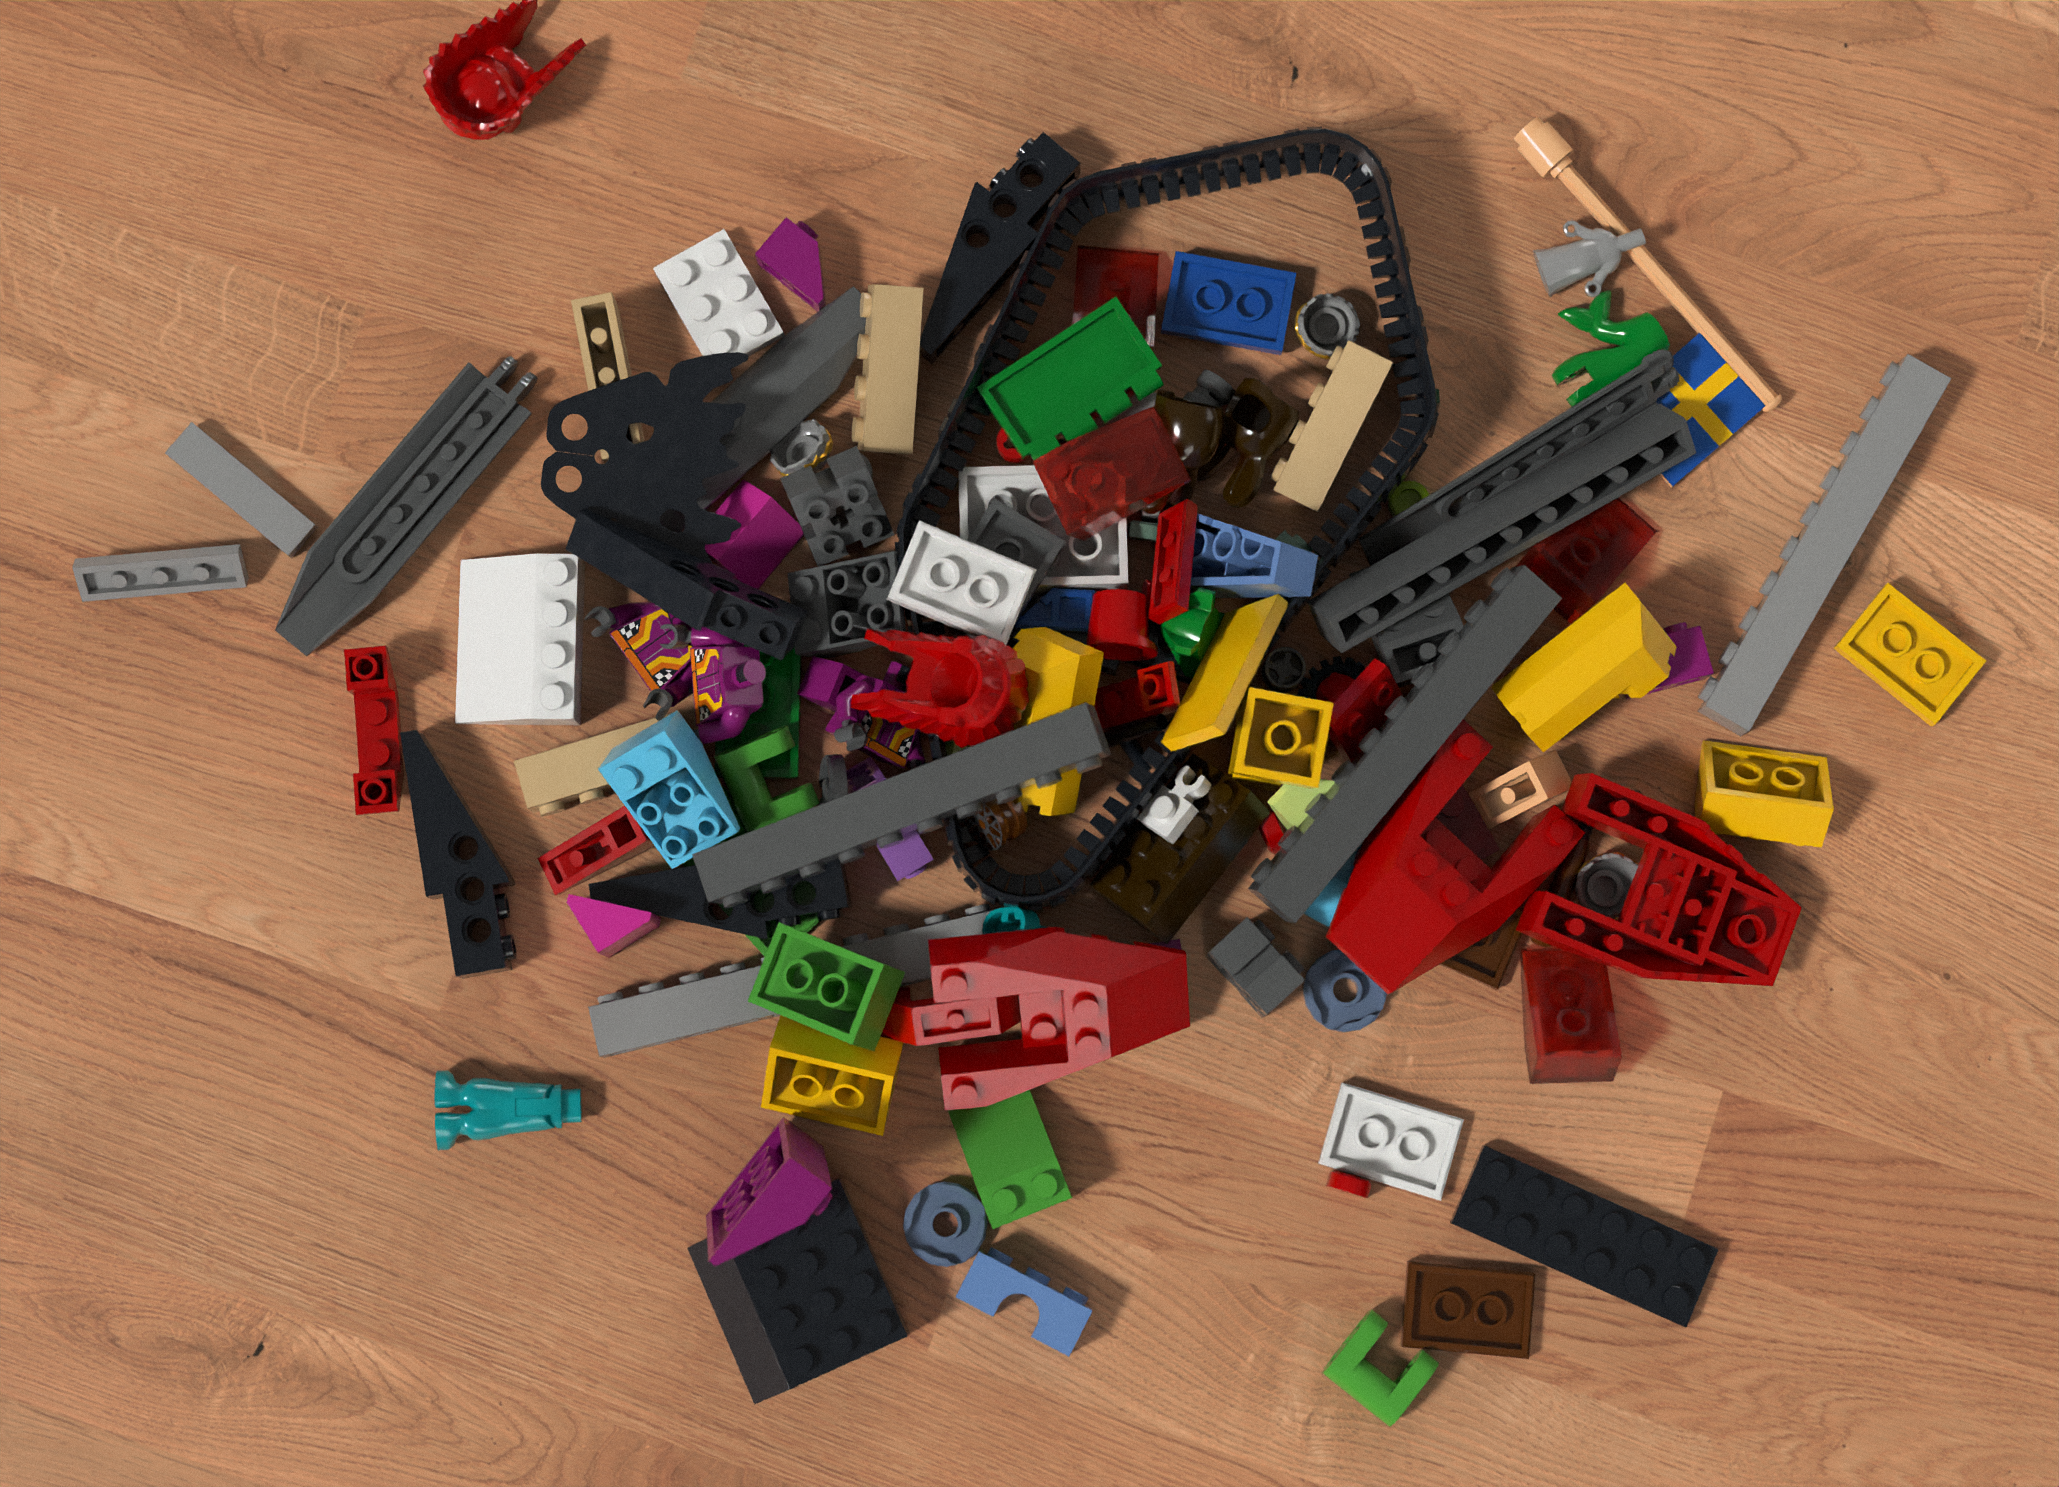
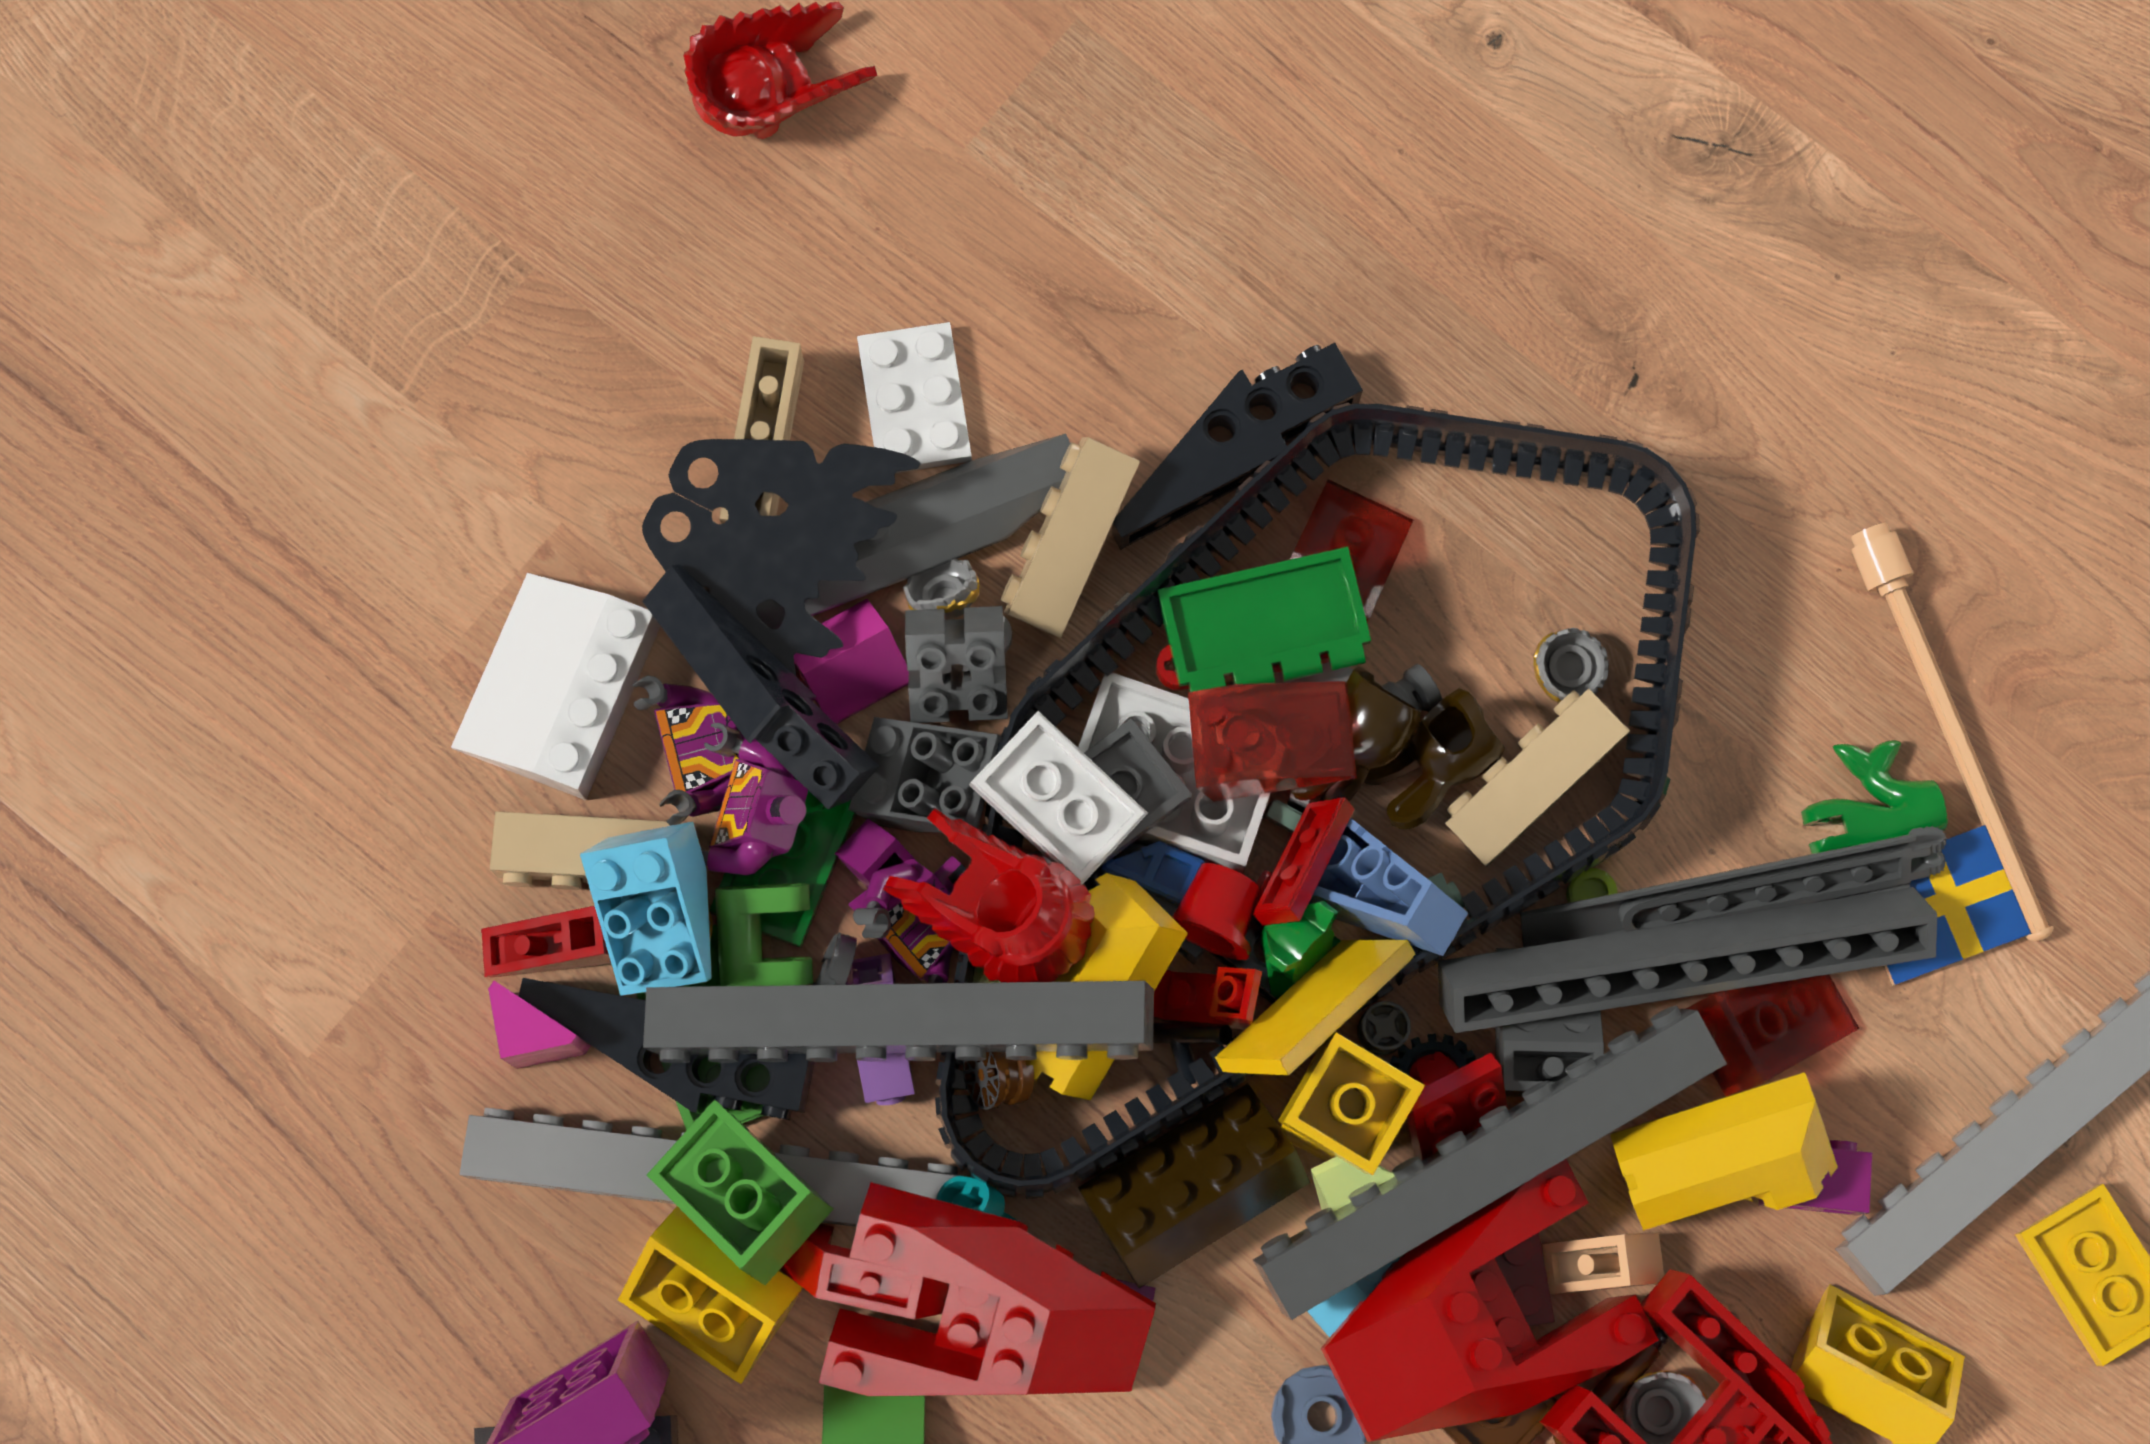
camera: 15 degrees right, 5 degrees down
light grey plate [72,544,249,602] -> none
light grey tile [165,422,318,558] -> none
dark grey hinge [275,356,538,656] -> none
red slope [344,645,404,816] -> none
black brick [400,730,517,979] -> none
teal piece [434,1070,582,1150] -> none
magenta slope [755,217,826,312] -> none
white plate [1137,765,1211,844] -> none
blue plate [1161,251,1297,355] -> none
dark grey brick [1206,917,1305,1018] -> none
red tile [1258,810,1284,855] -> none
light grey piece [1533,220,1646,297] -> none

